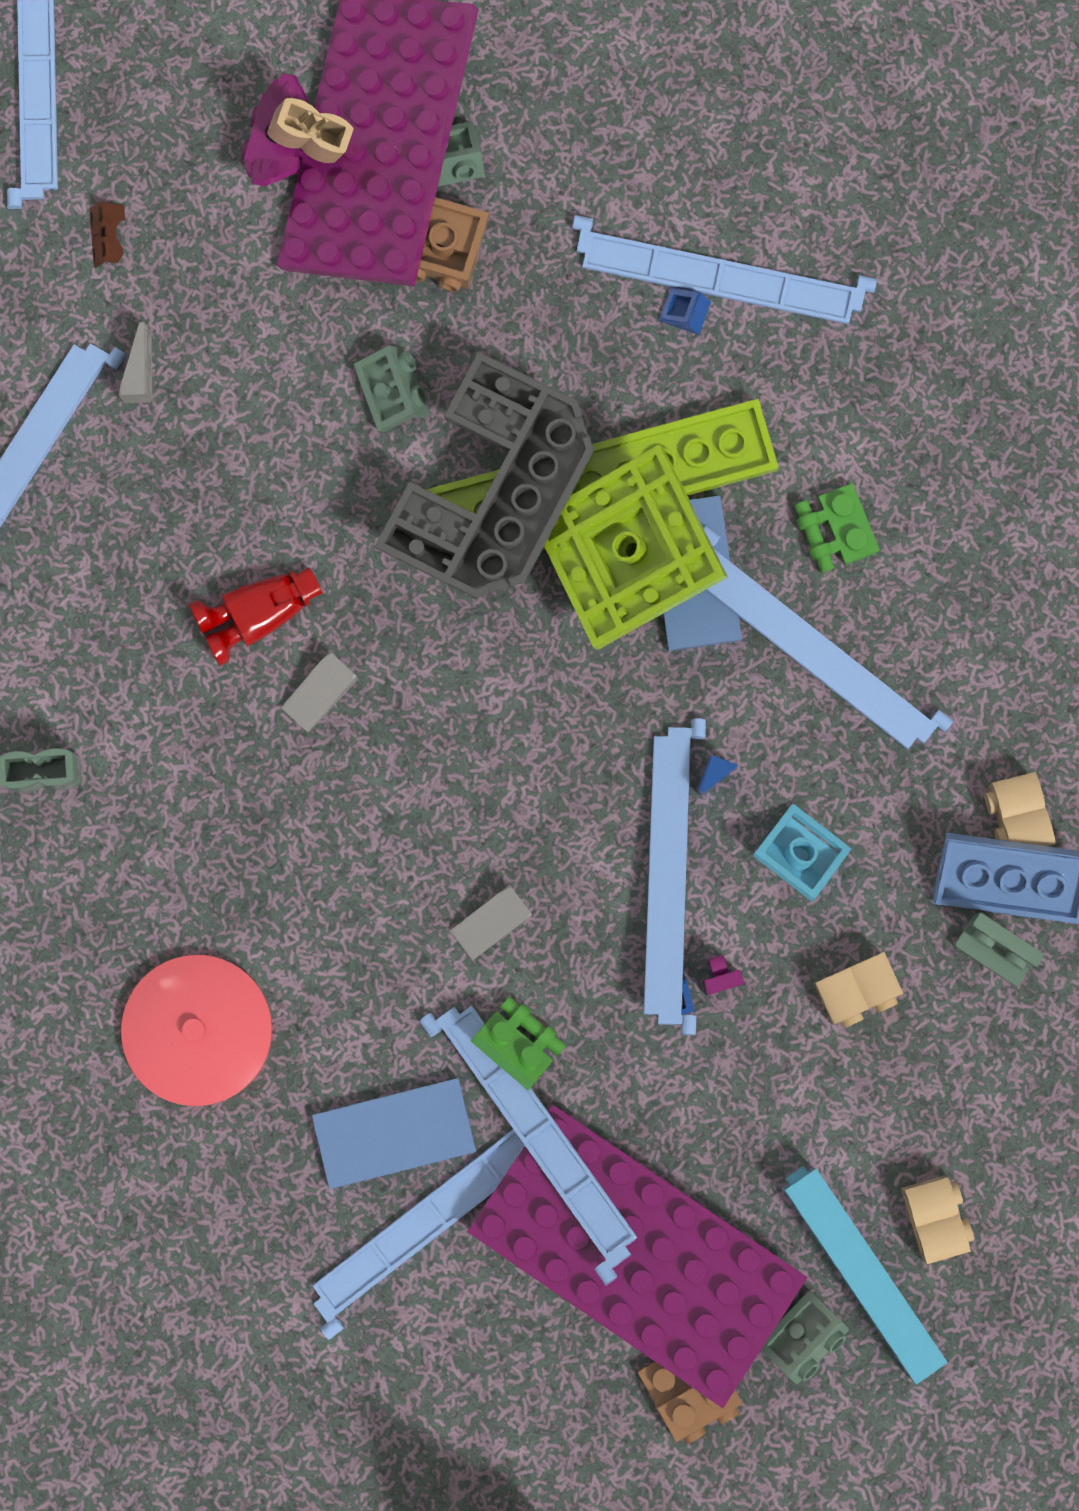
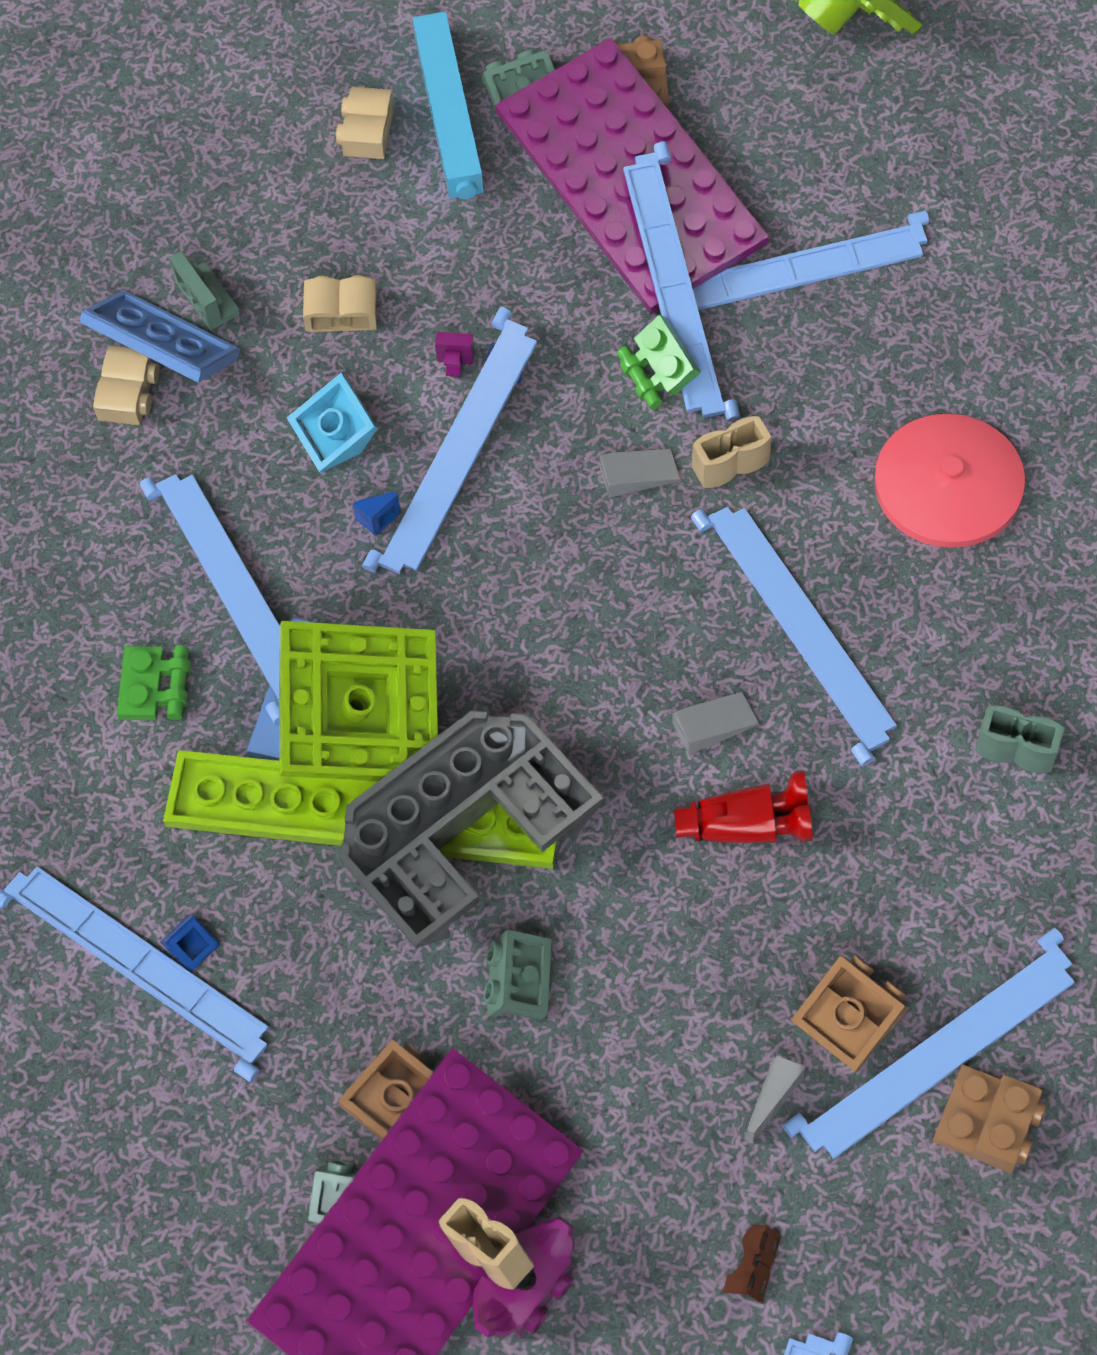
camera: 155 degrees left, 20 degrees down
medium blue tile [312,1078,477,1189] -> none
none -> light blue piece [691,507,897,767]
none -> tan brick [692,416,771,488]
none -> medium nougat plate [791,955,910,1072]

